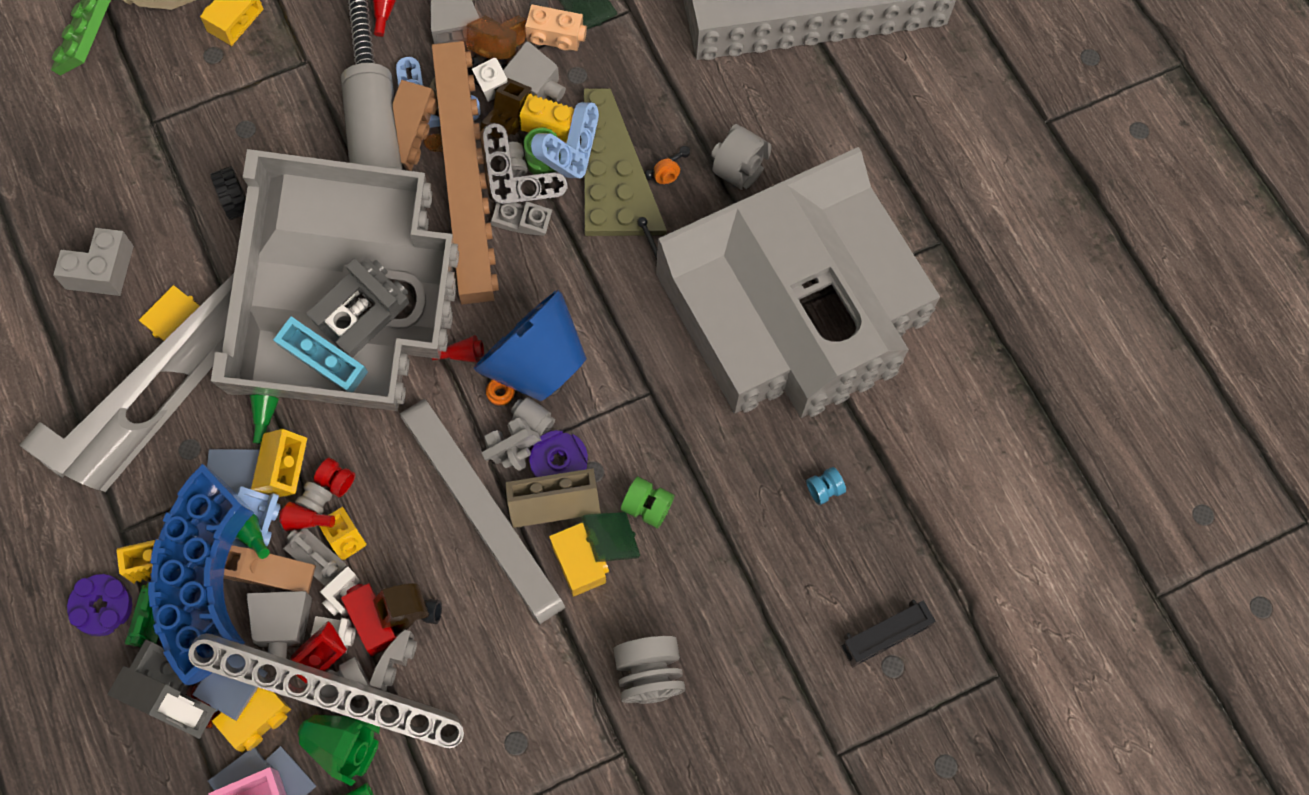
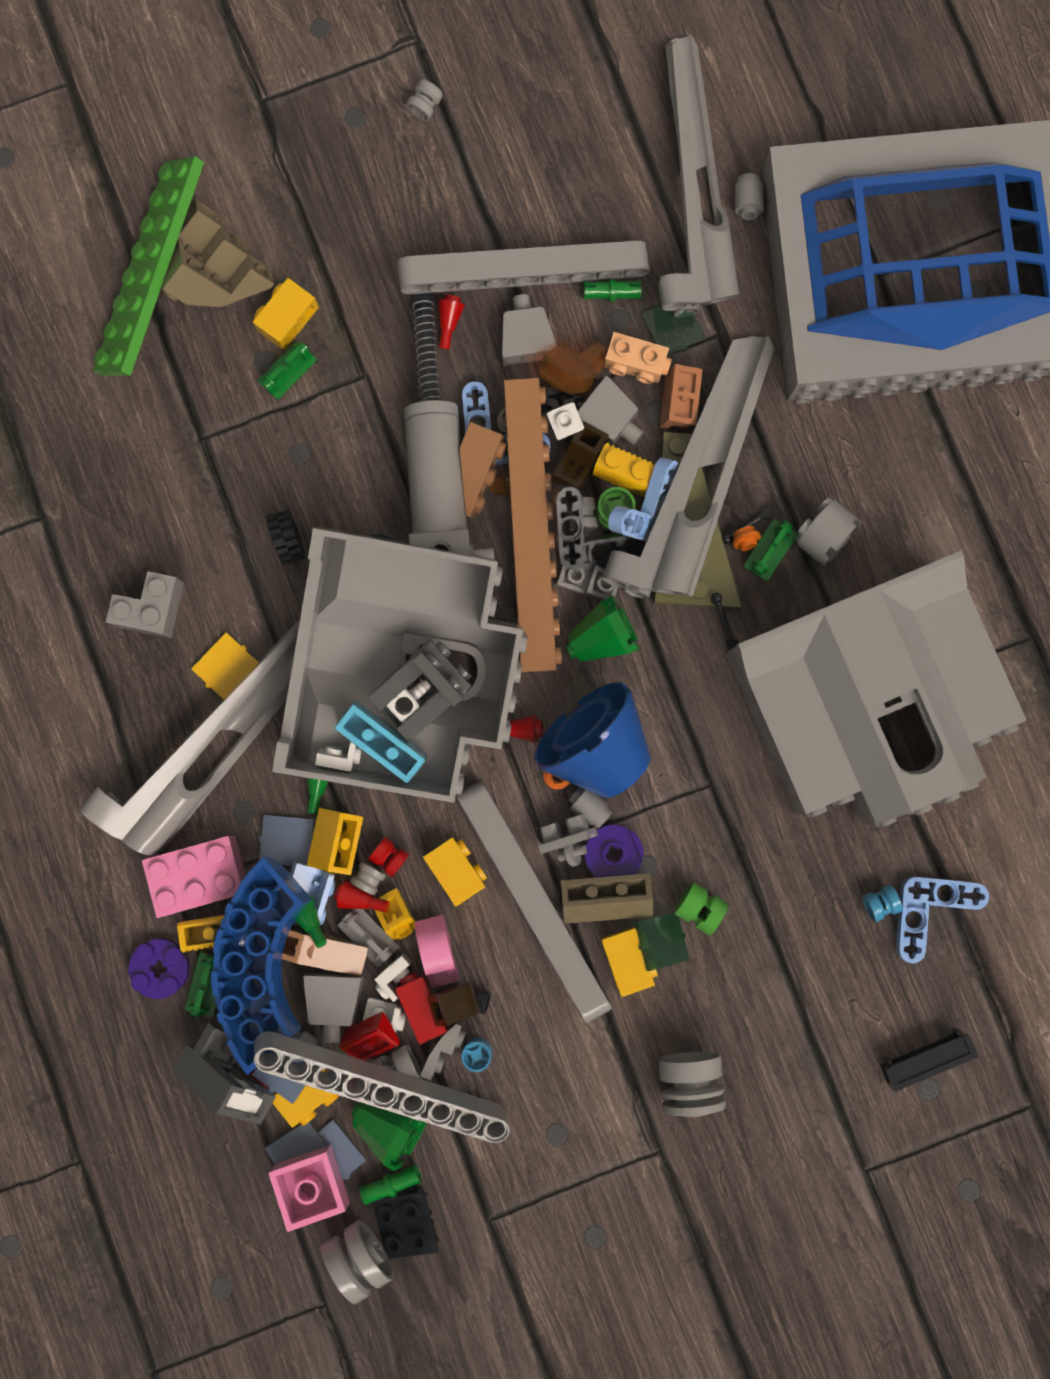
camera: 10 degrees right, 15 degrees up
none -> bright pink brick [142,836,246,918]
none -> green hinge [257,341,317,400]
none -> white bracket [315,741,362,772]
none -> bright pink brick [415,915,460,988]
none -> yellow brick [423,837,487,907]
none -> dark azure wheel [461,1037,492,1072]
none -> green cone [566,596,641,662]
none -> light grey panel [602,336,774,599]
none -> nougat hinge [659,364,703,431]
none -> green hinge [743,519,798,582]
none -> light blue beam [896,877,989,963]

